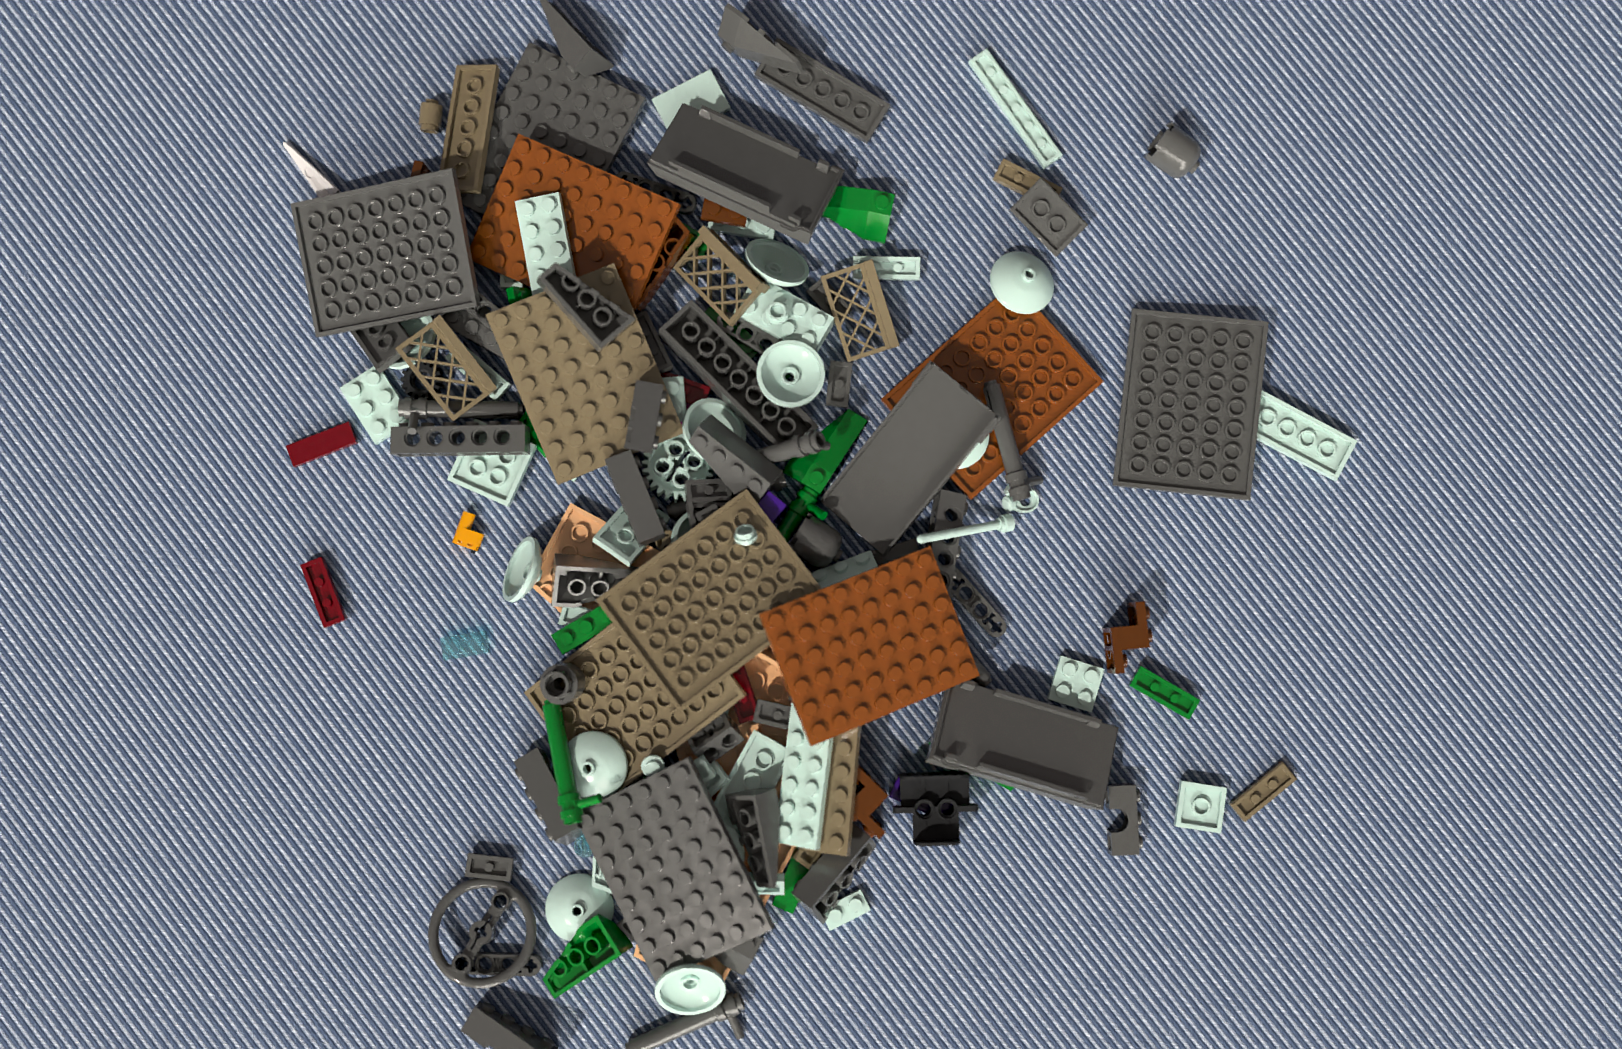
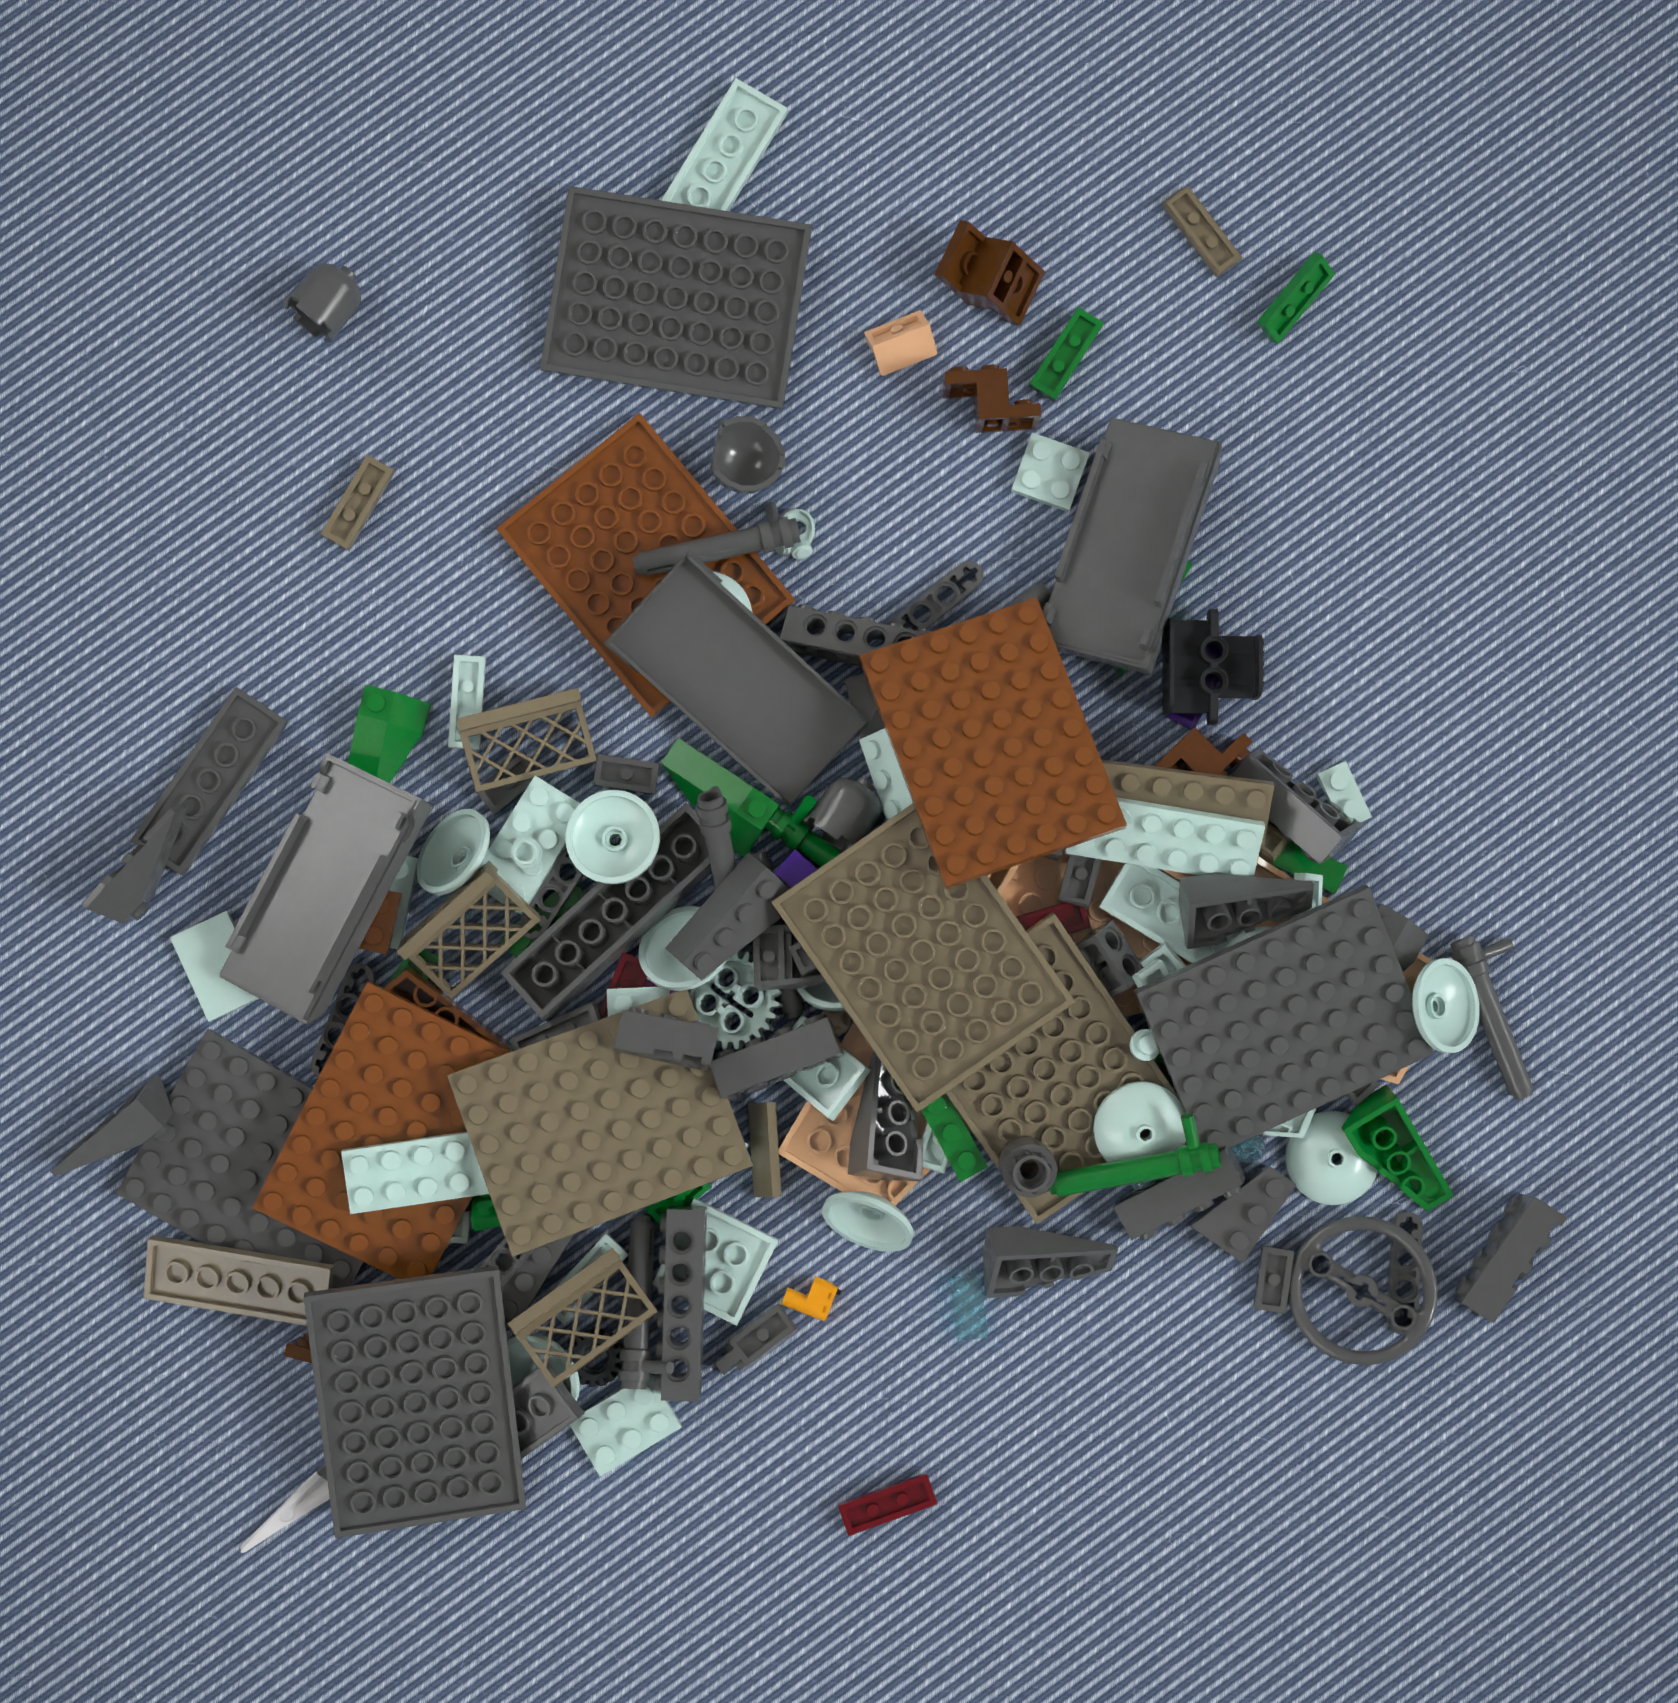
camera: 90 degrees left, 0 degrees up
dark red tile [286,422,358,467] -> none
dark tan brick [418,99,443,134] -> none
dark grey wedge [537,262,636,352] -> none
light aqua plate [734,524,758,545] -> none
light aqua piece [916,514,1015,544] -> none
light aqua tile [968,49,1063,169] -> none
light aqua dish [990,251,1054,314] -> none
dark grey tile [1009,177,1088,257] -> none
dark grey arch [1105,783,1143,856] -> none
light aqua plate [1174,780,1227,833] -> none
none -> dark grey cylinder [710,416,785,494]
none -> dark grey hinge [715,1303,798,1375]
none -> dark tan tile [748,1102,782,1197]
none -> light nougat panel [864,310,938,376]
none -> reddish brown bracket [934,220,1045,326]
none -> dark grey wedge [983,1226,1118,1298]
none -> dark grey wedge [1186,1165,1296,1263]
none -> green plate [1257,252,1335,344]

